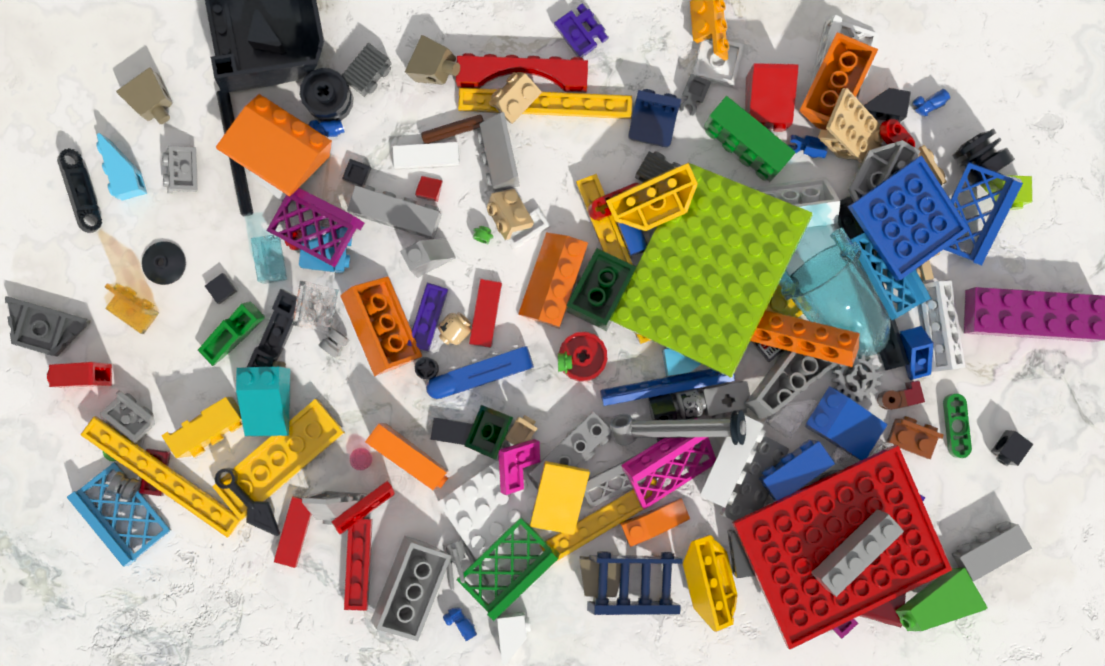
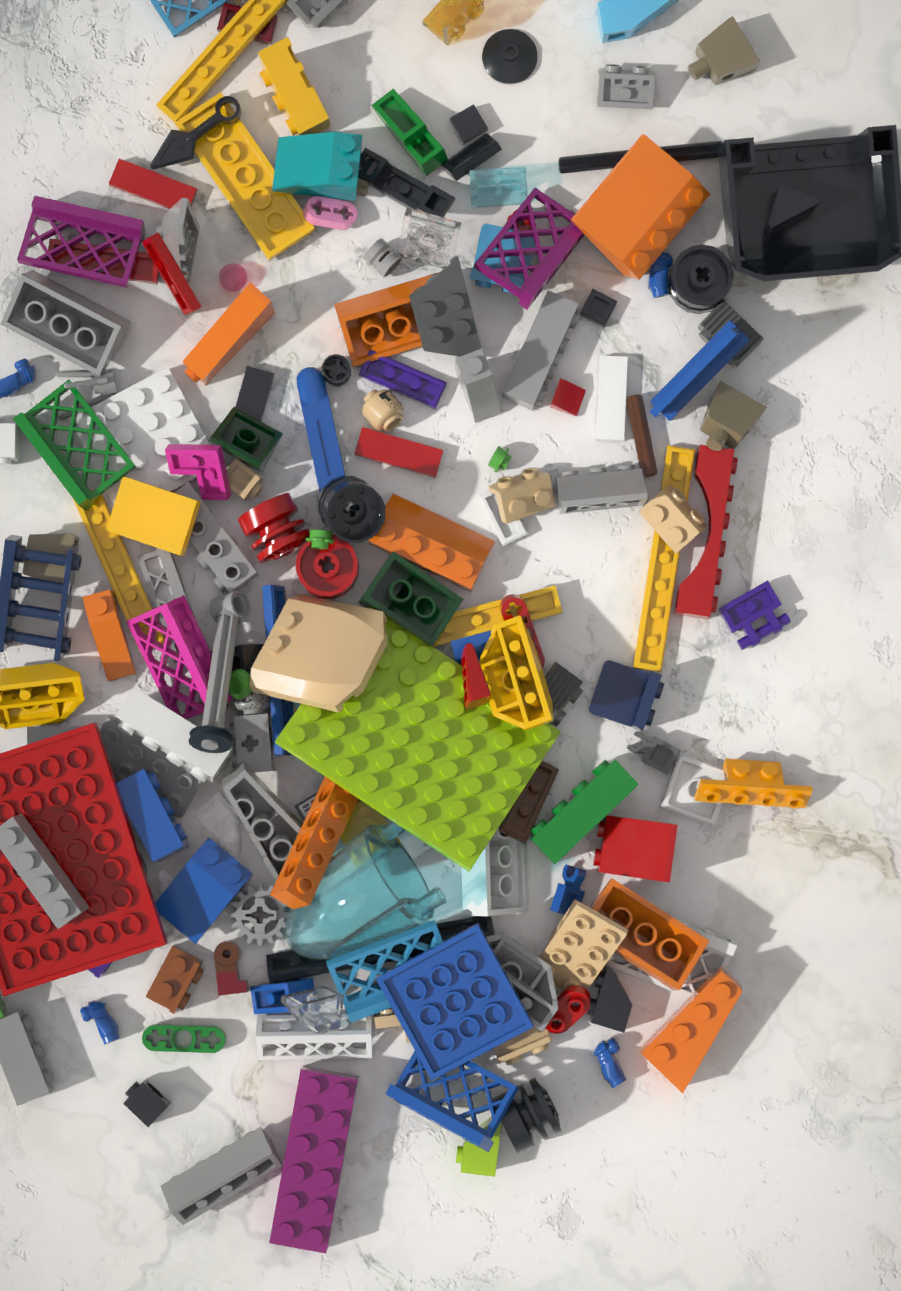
camera: 95 degrees right, 0 degrees up
none -> magenta fence [17,195,146,288]
none -> blue arm [80,1000,120,1045]
none -> light grey brick [160,1127,283,1225]
none -> bright green tile [228,669,252,699]
none -> red wheel [237,493,310,564]
none -> tan wedge [249,594,387,712]
none -> clear slope [281,986,344,1034]
none -> bright pink beam [303,196,358,230]
none -> black wheel [318,475,385,543]
none -> dark grey wing [409,256,481,357]
none -> black tile [442,133,502,181]
none -> red slope [461,643,491,710]
none -> reddish brown tile [499,761,559,844]
none -> orange wedge [641,966,743,1093]
none -> blue fence [649,320,750,421]

